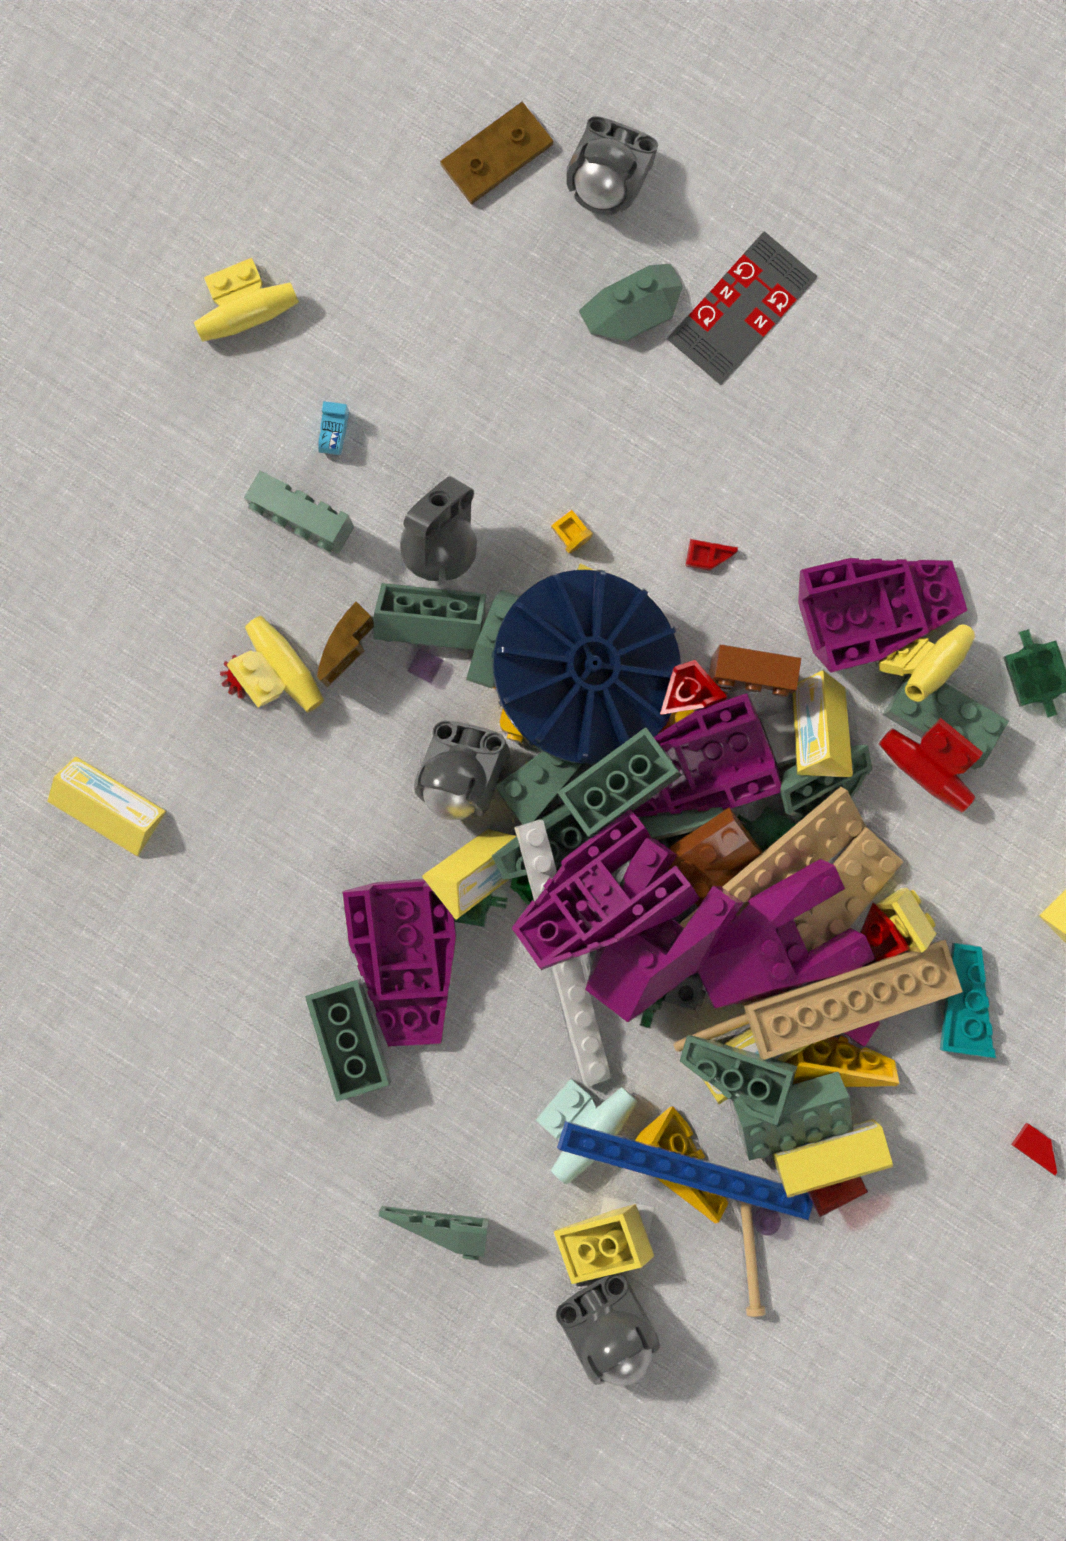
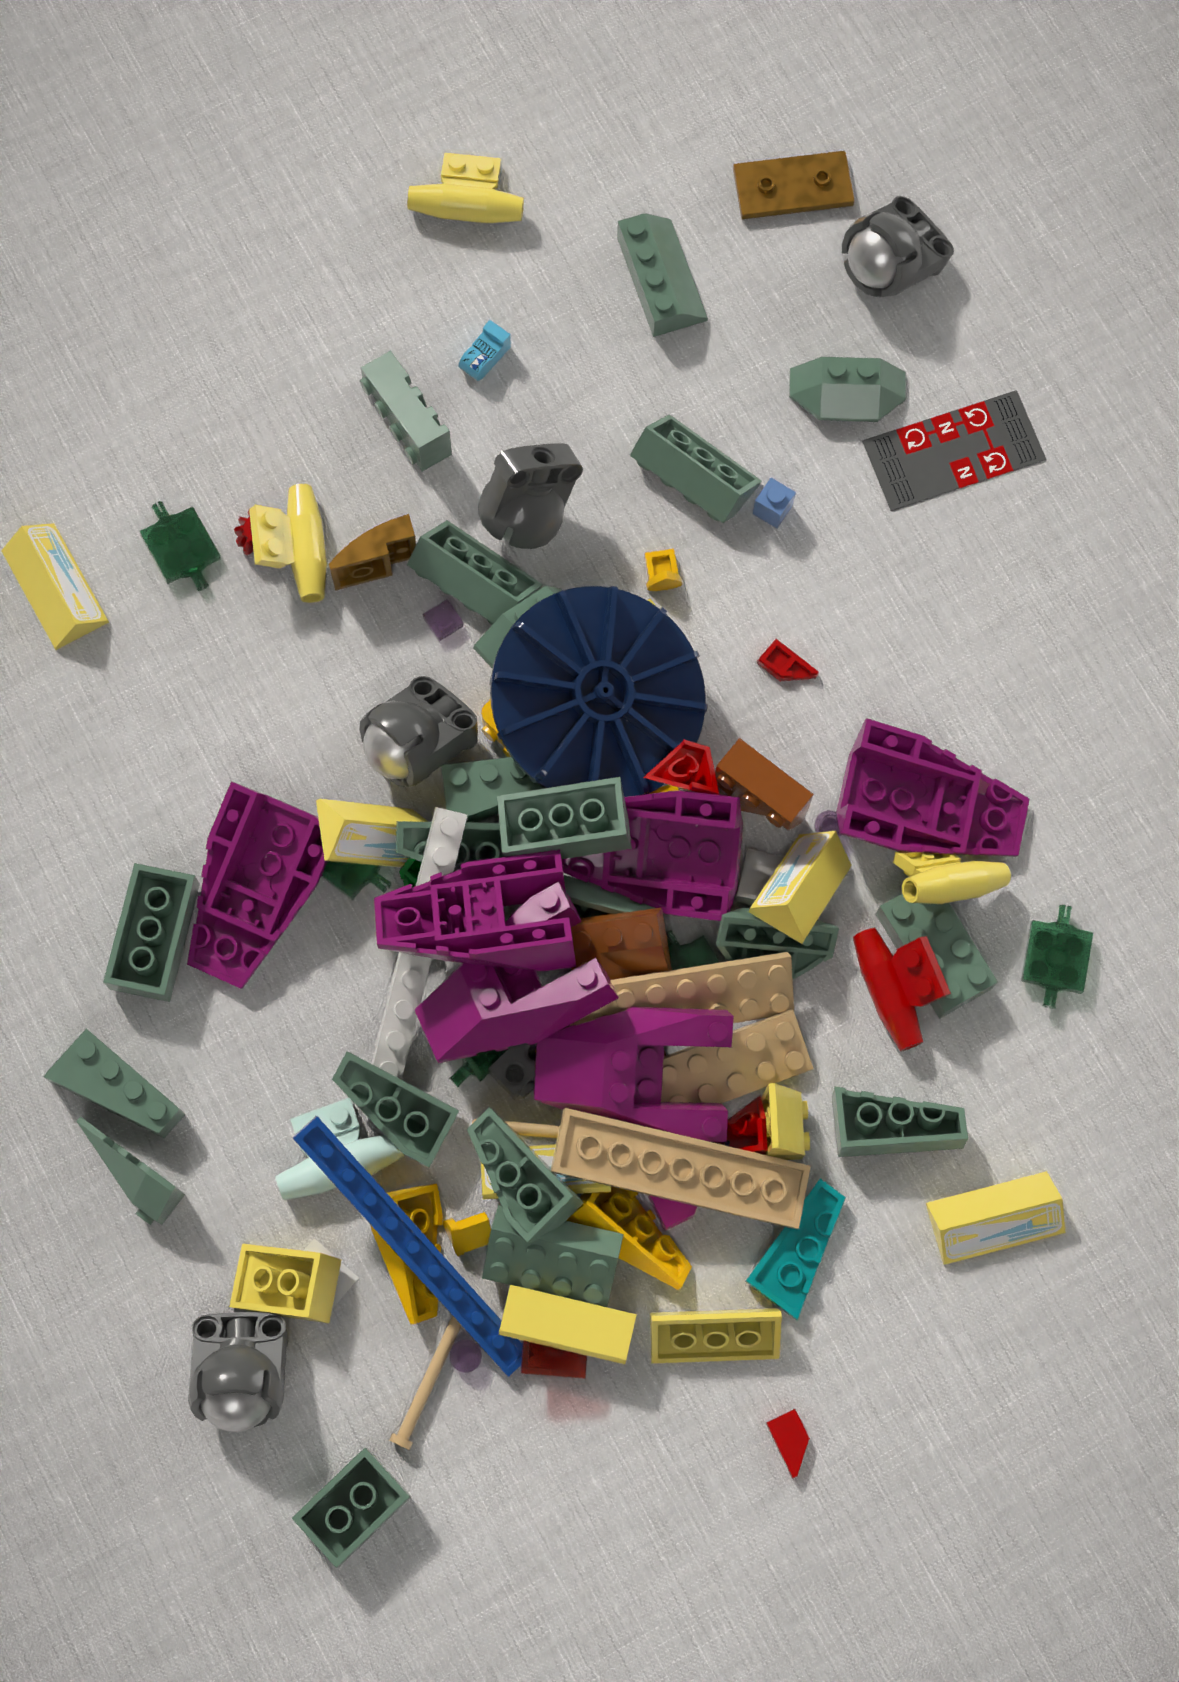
camera: 25 degrees right, 10 degrees down
none -> sand green wedge [43,1029,185,1138]
none -> clear green plate [139,501,221,591]
none -> sand green brick [292,1447,412,1568]
none -> sand green wedge [332,1051,459,1167]
none -> yellow tile [442,1212,491,1256]
none -> sand green slope [617,213,708,337]
none -> sand green slope [630,414,762,523]
none -> light yellow slope [649,1308,782,1364]
none -> medium blue brick [753,478,796,529]
none -> clear purple plate [814,810,842,838]
none -> sand green wedge [831,1086,968,1157]

